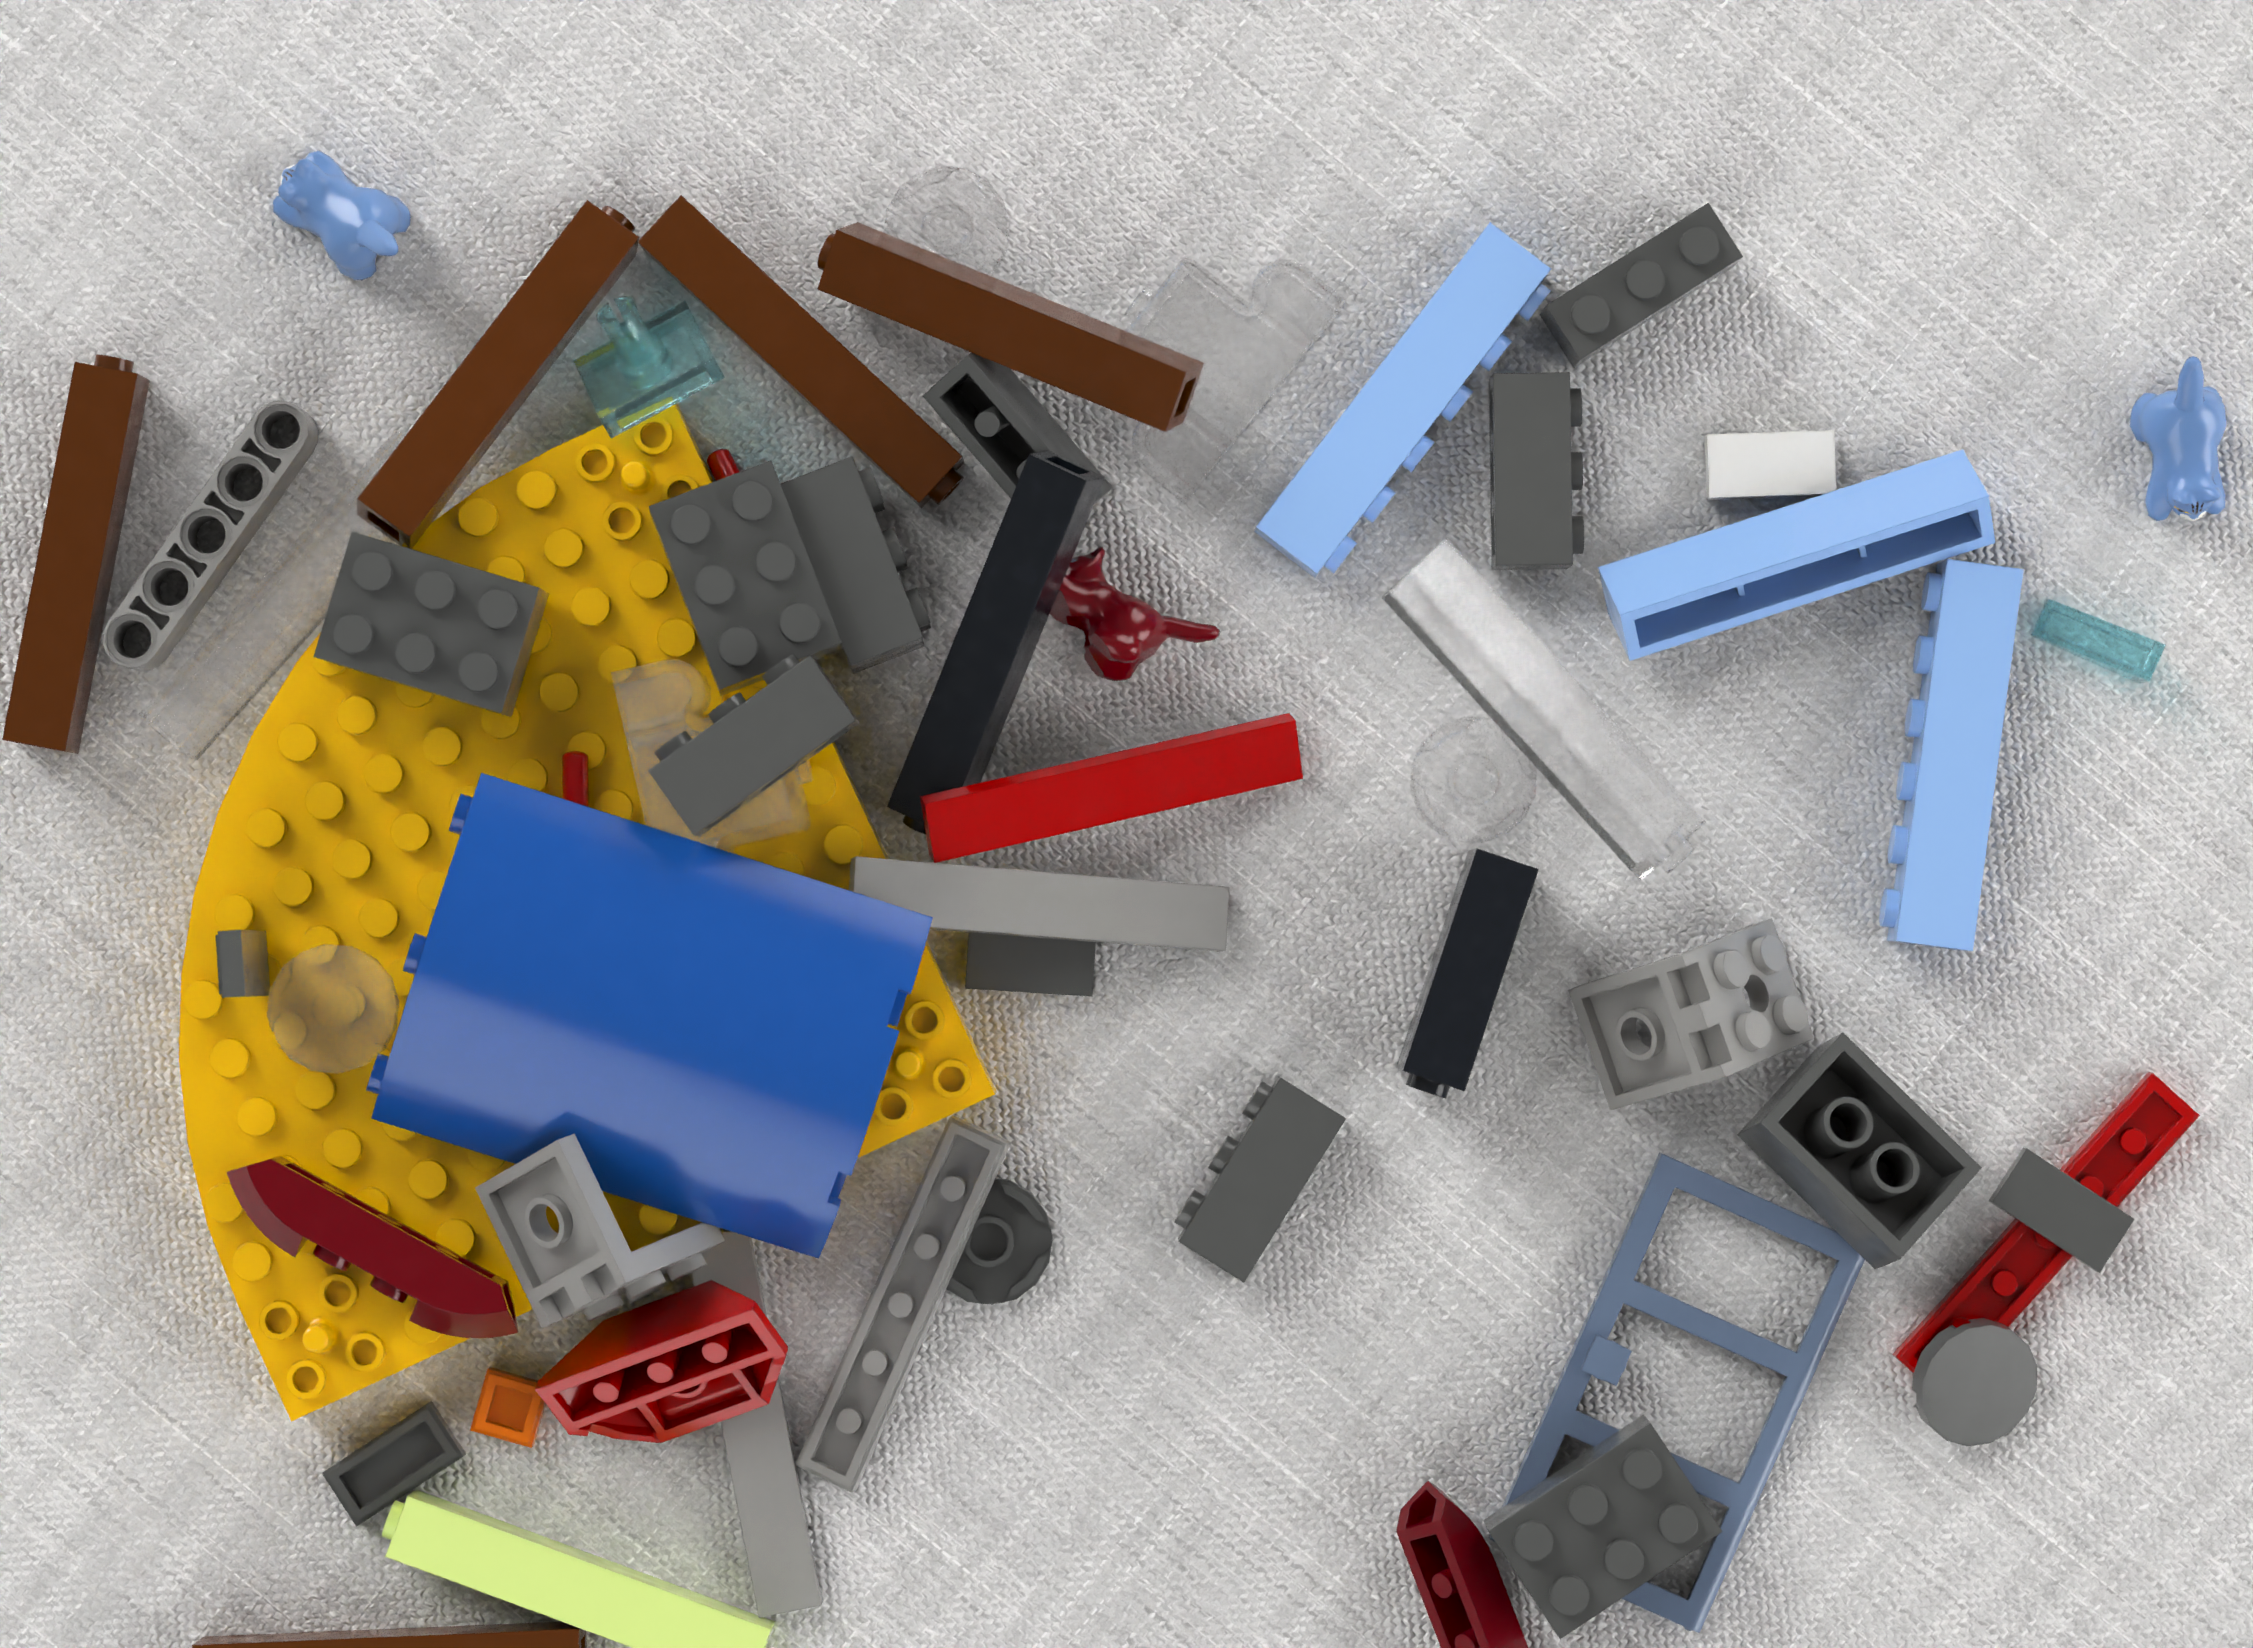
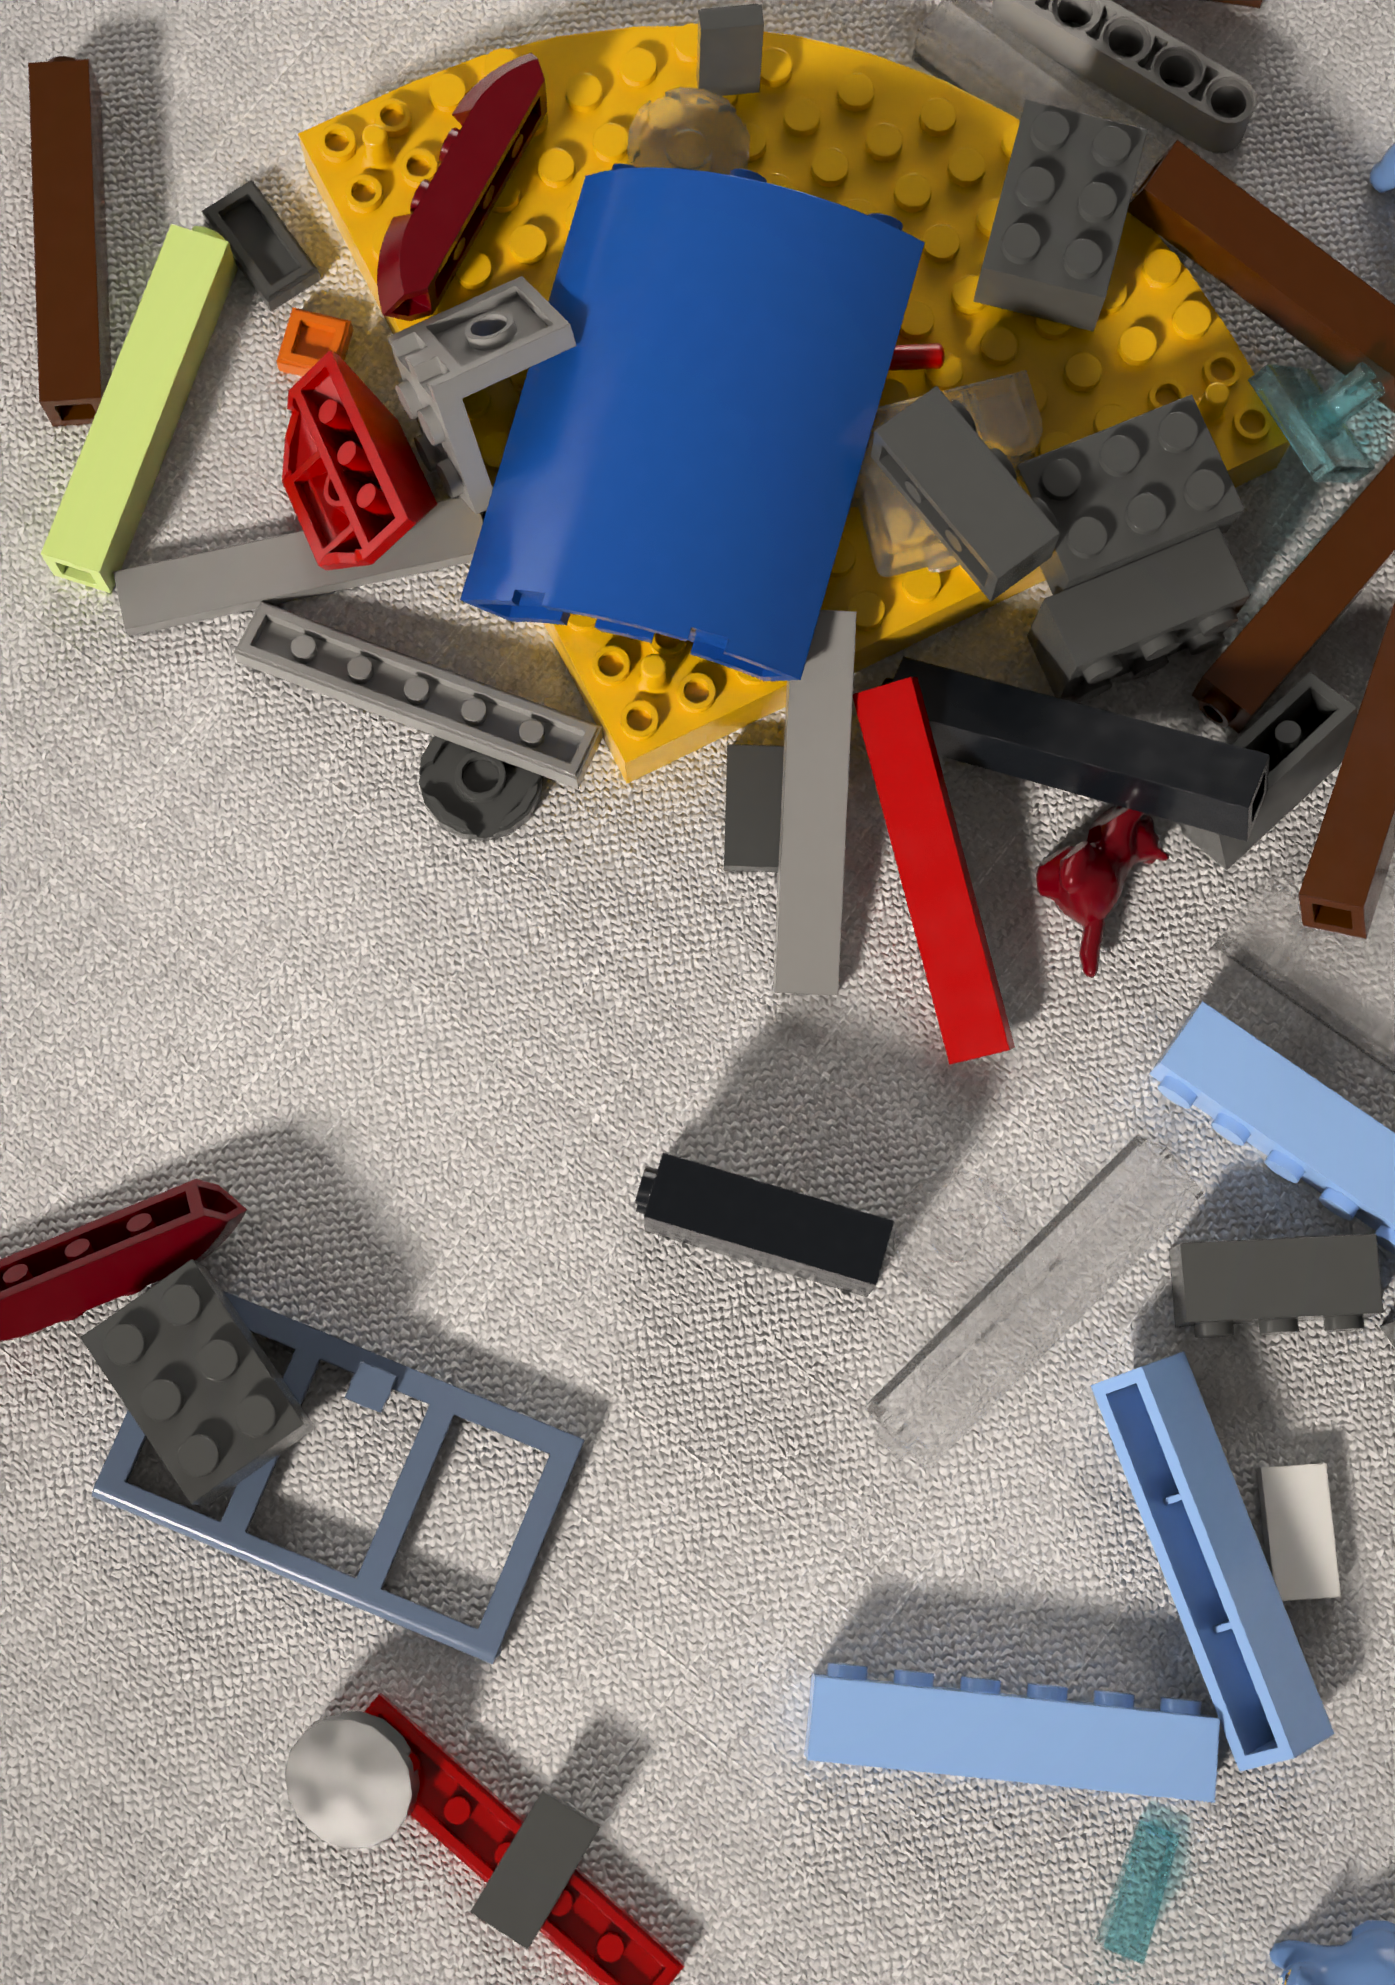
camera: 85 degrees right, 10 degrees down
dark grey brick [1174,1076,1346,1283] -> none
light grey bracket [1568,918,1815,1110] -> none
dark grey brick [1737,1032,1982,1269] -> none

